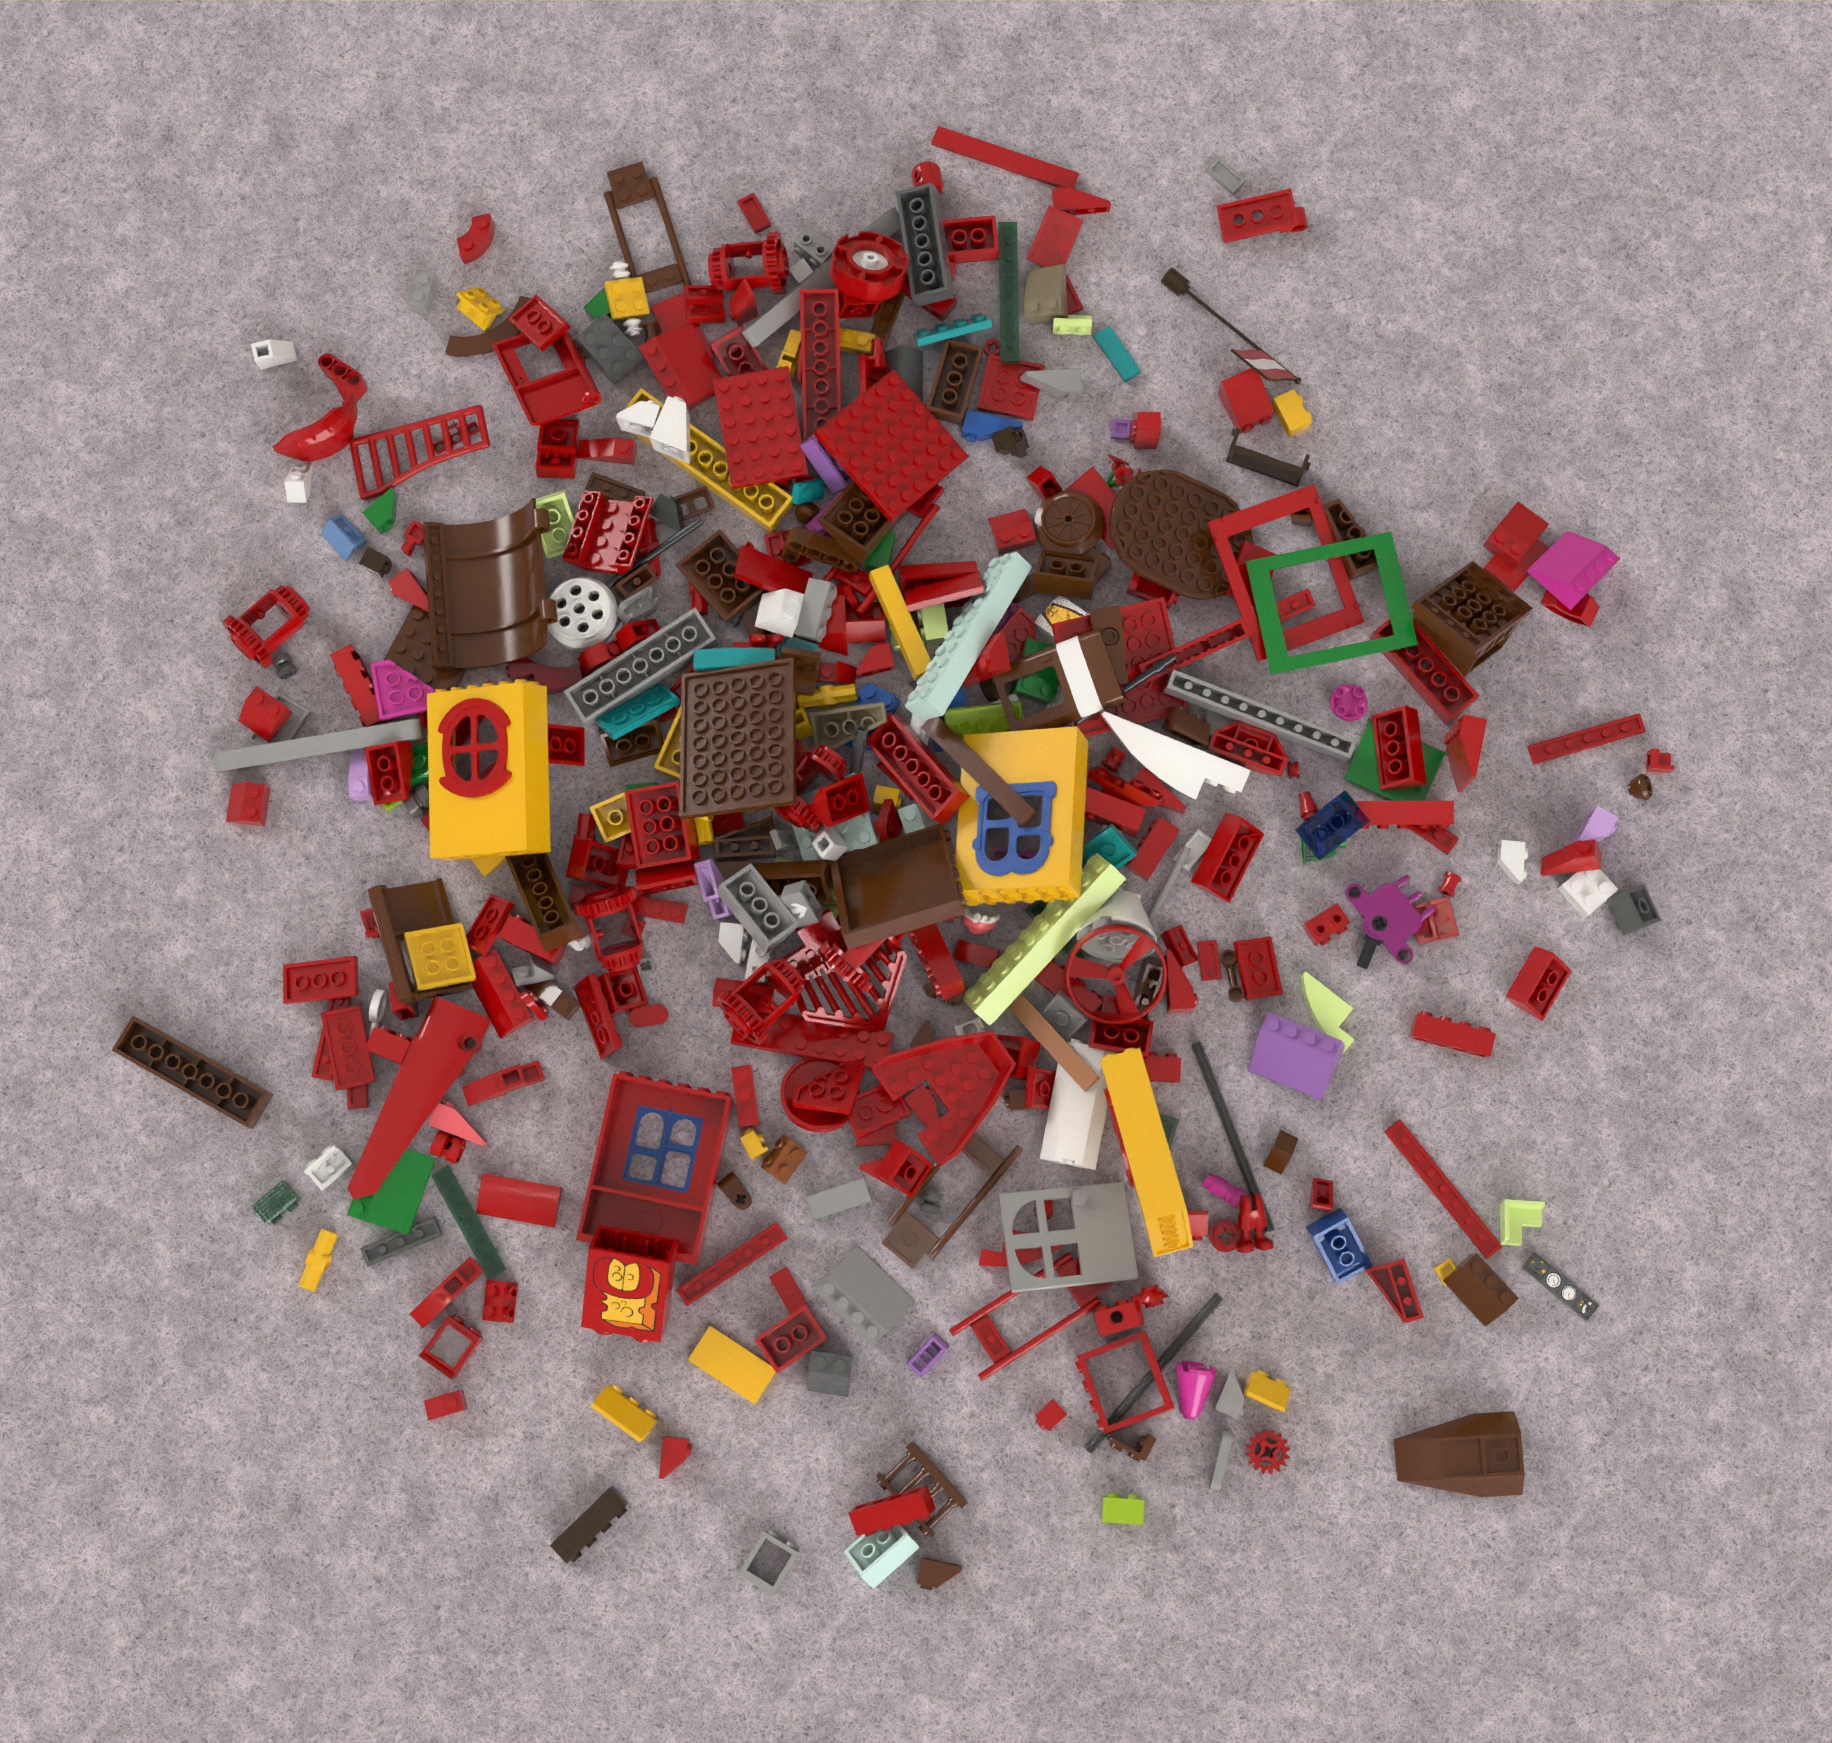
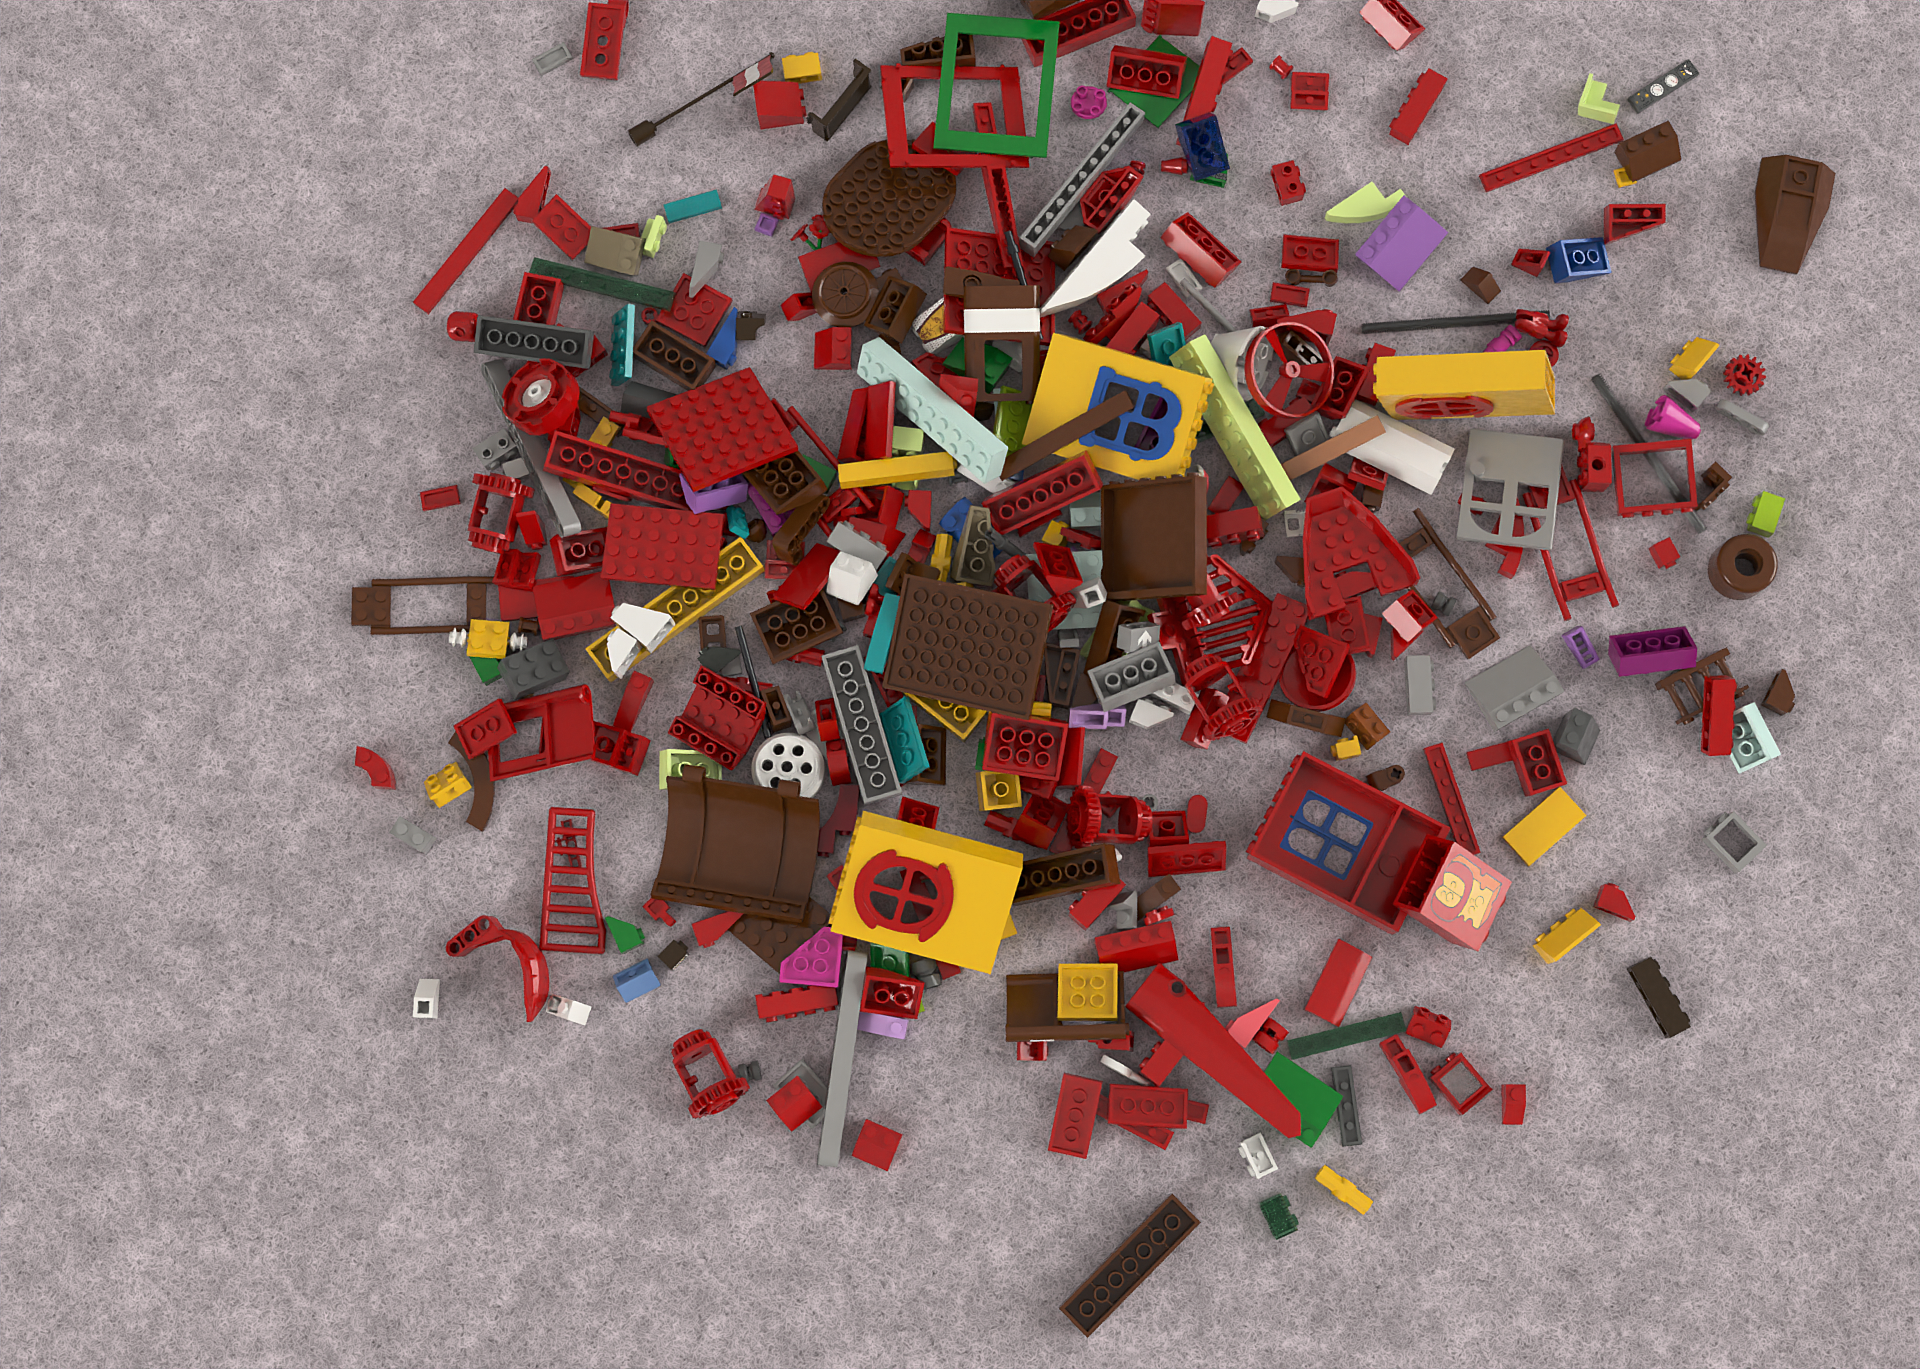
camera: 75 degrees left, 0 degrees up
red tile [466,893,515,956] -> none
reddish brown tile [585,472,646,502] -> none
red brick [731,1064,761,1128] -> none
magenta piece [1346,875,1435,969] -> none
none -> reddish brown slope [1266,699,1346,737]
none -> magenta brick [1608,626,1697,677]
none -> reddish brown piece [1707,534,1778,600]

